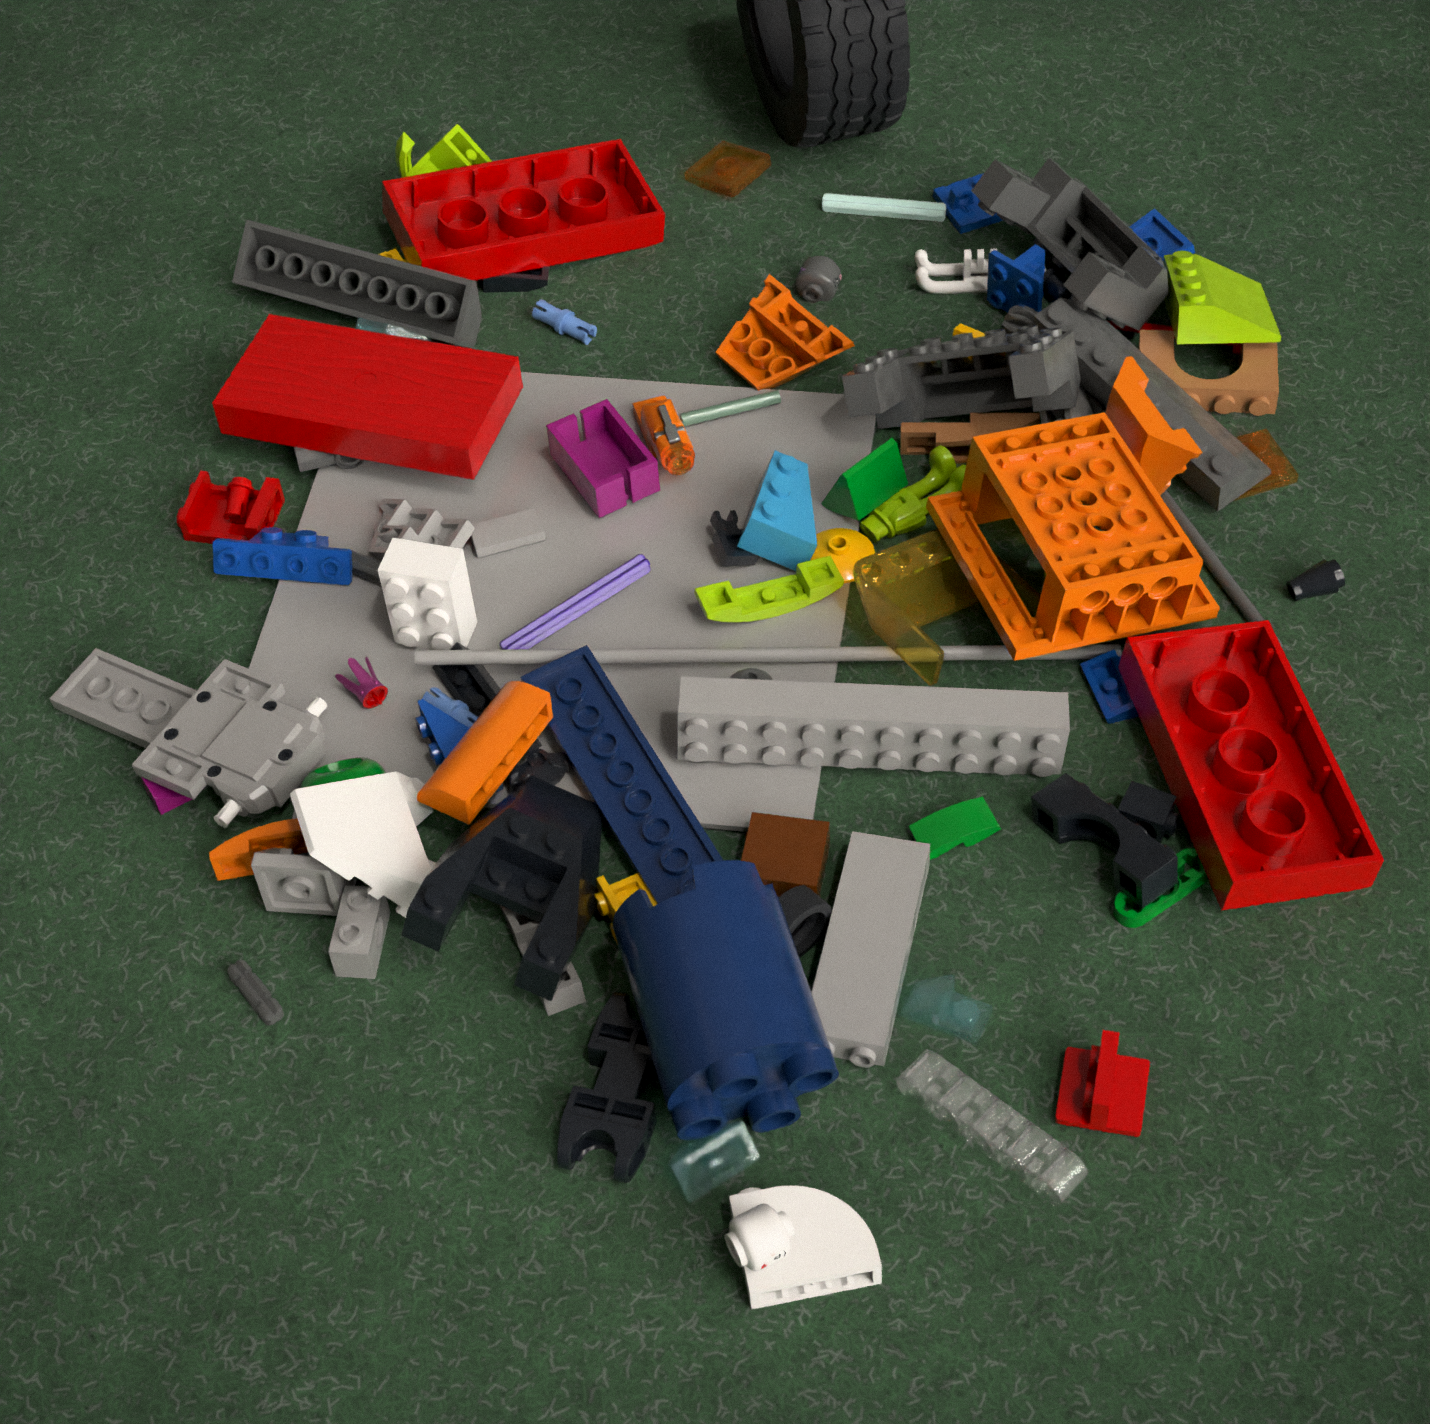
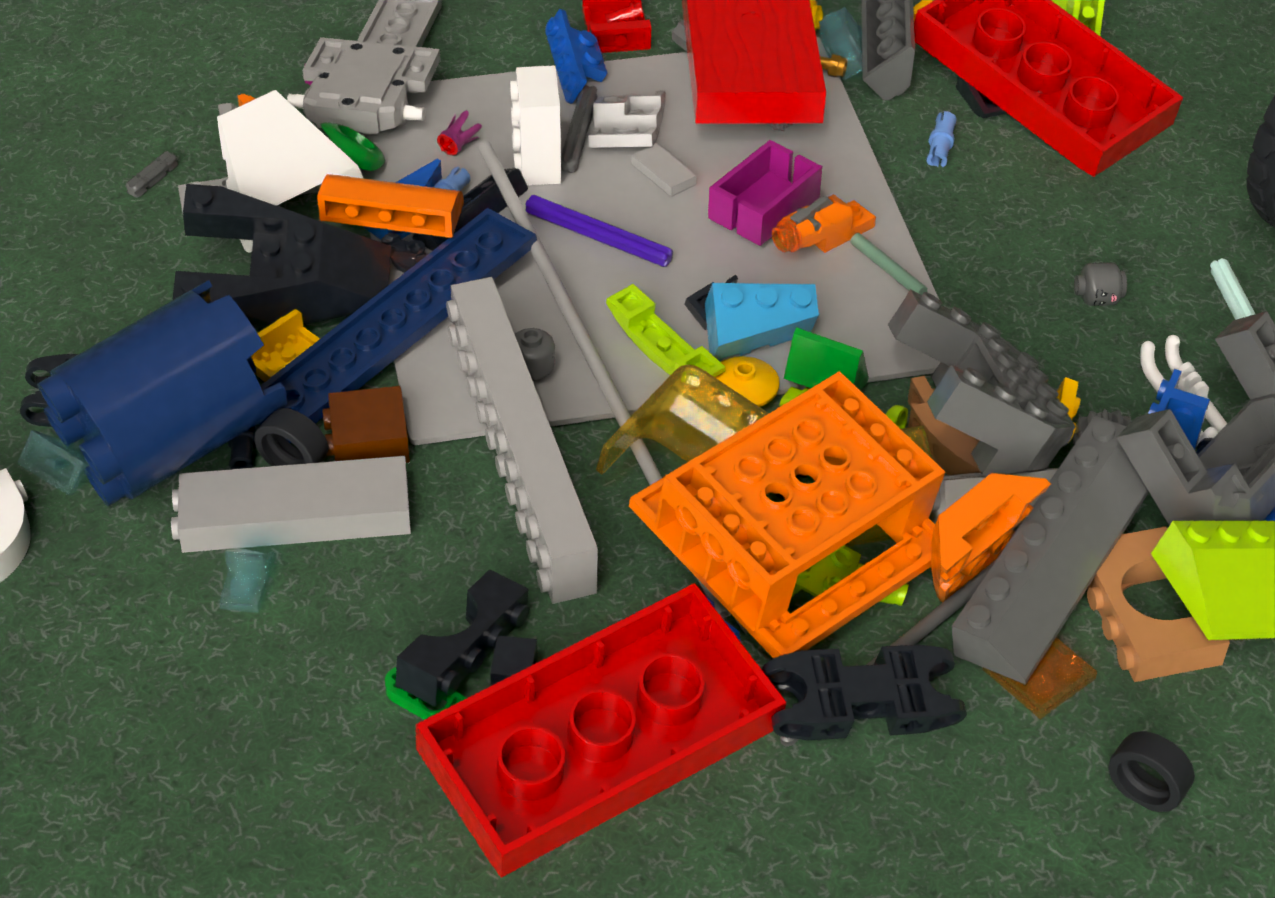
camera: 65 degrees right, 5 degrees down
clear orange plate [684,141,772,198] -> none
orange wedge [716,274,854,391] -> none
clear beam [896,1049,1088,1207] -> none
green slope [908,797,1001,860] -> none
red bracket [1055,1030,1150,1137] -> none
black cone [1286,559,1345,602] -> none
none -> black piece [762,644,967,740]
none -> black tyre [1108,731,1195,812]

